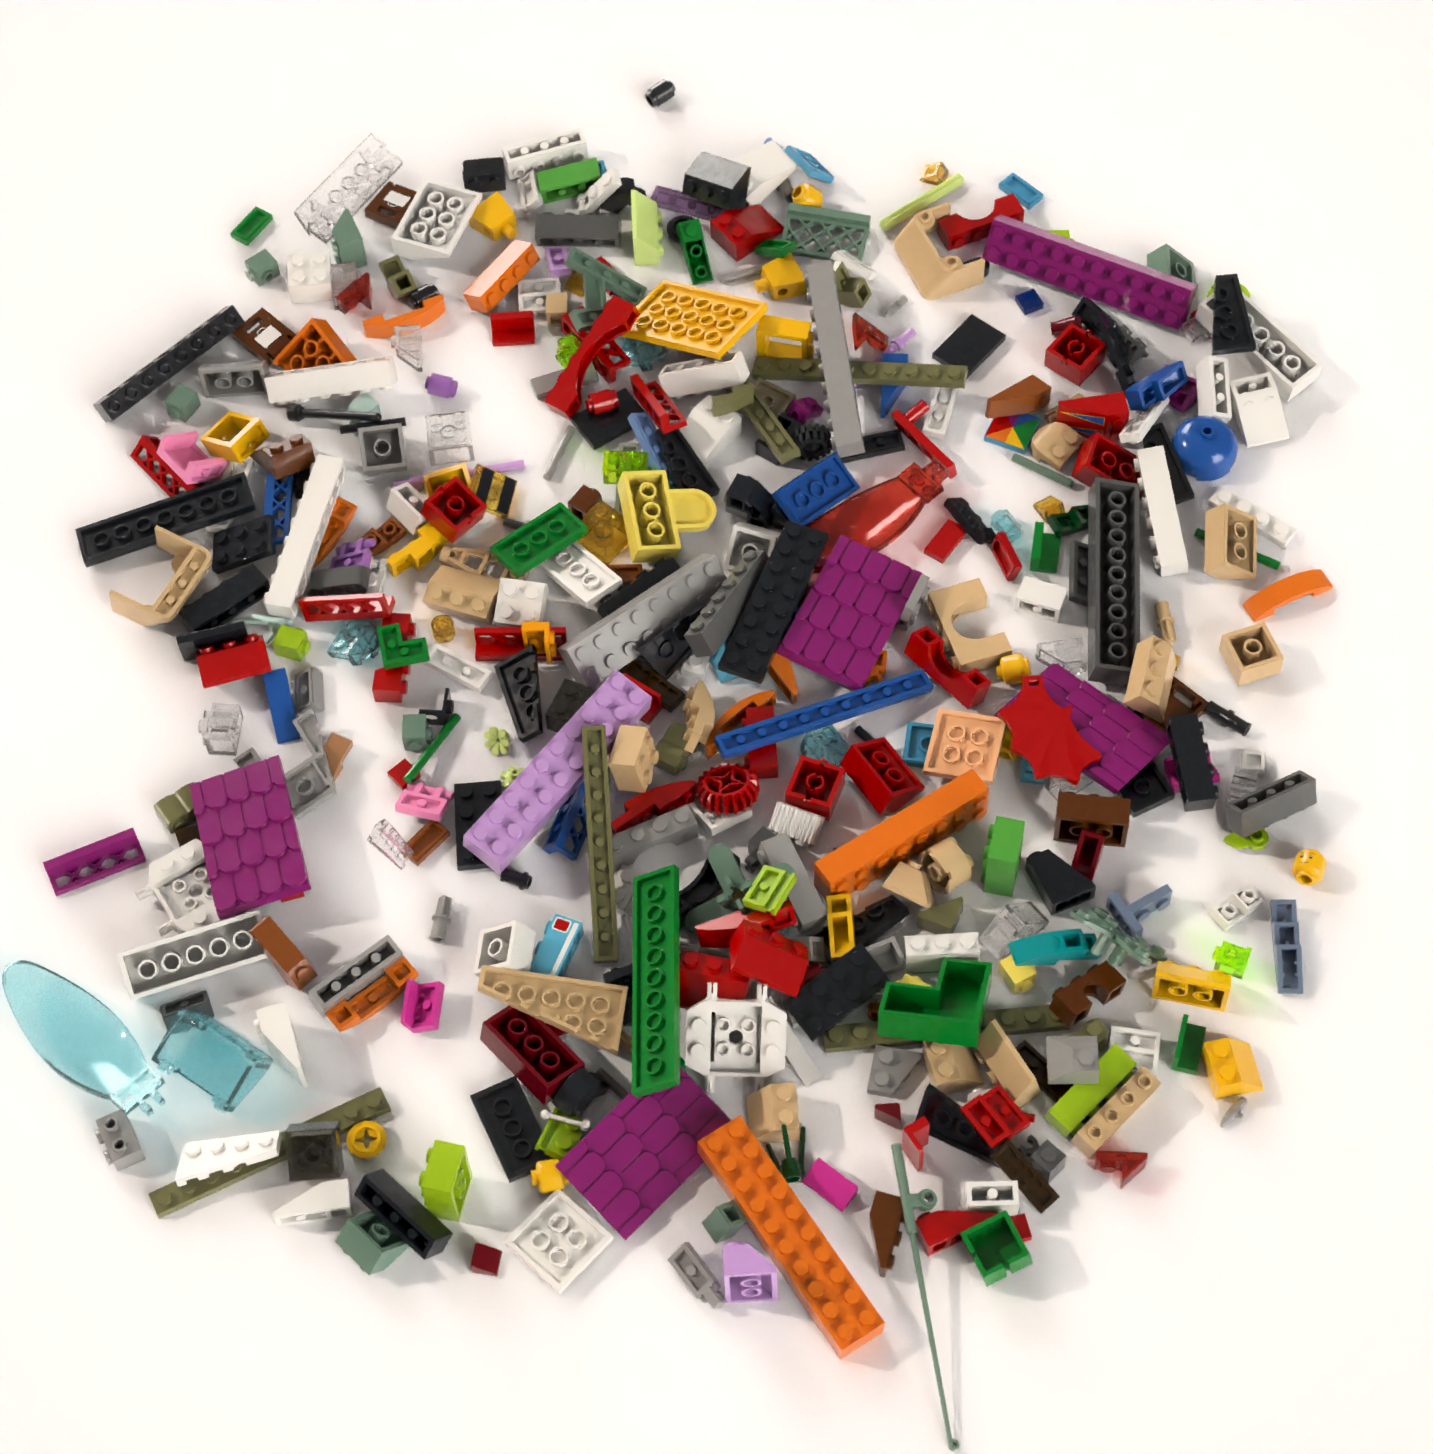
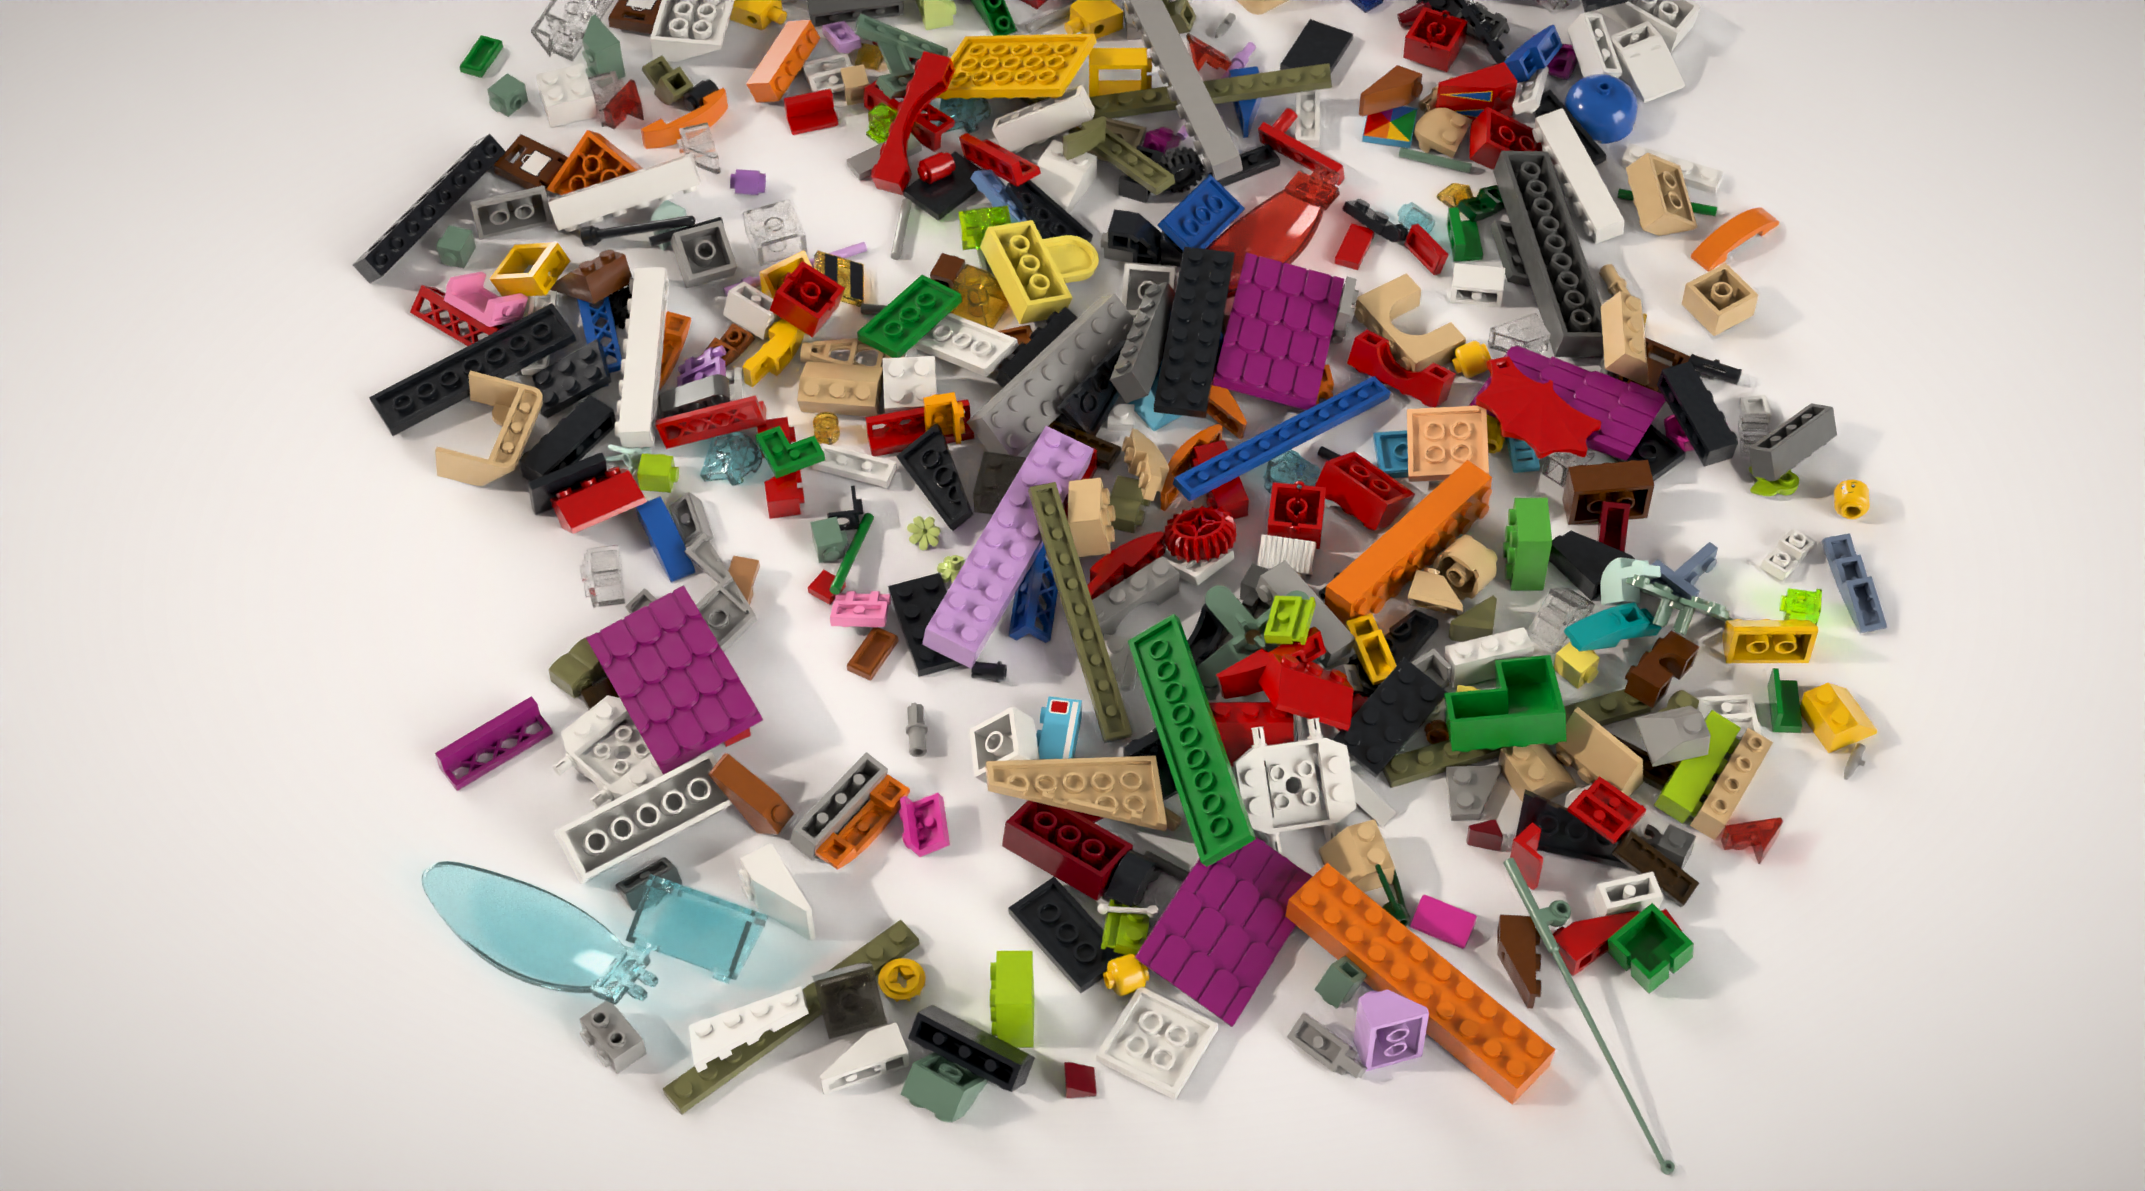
camera: 15 degrees left, 5 degrees down
clear slope [367,819,414,870] -> none
none -> light aqua brick [1600,557,1661,606]

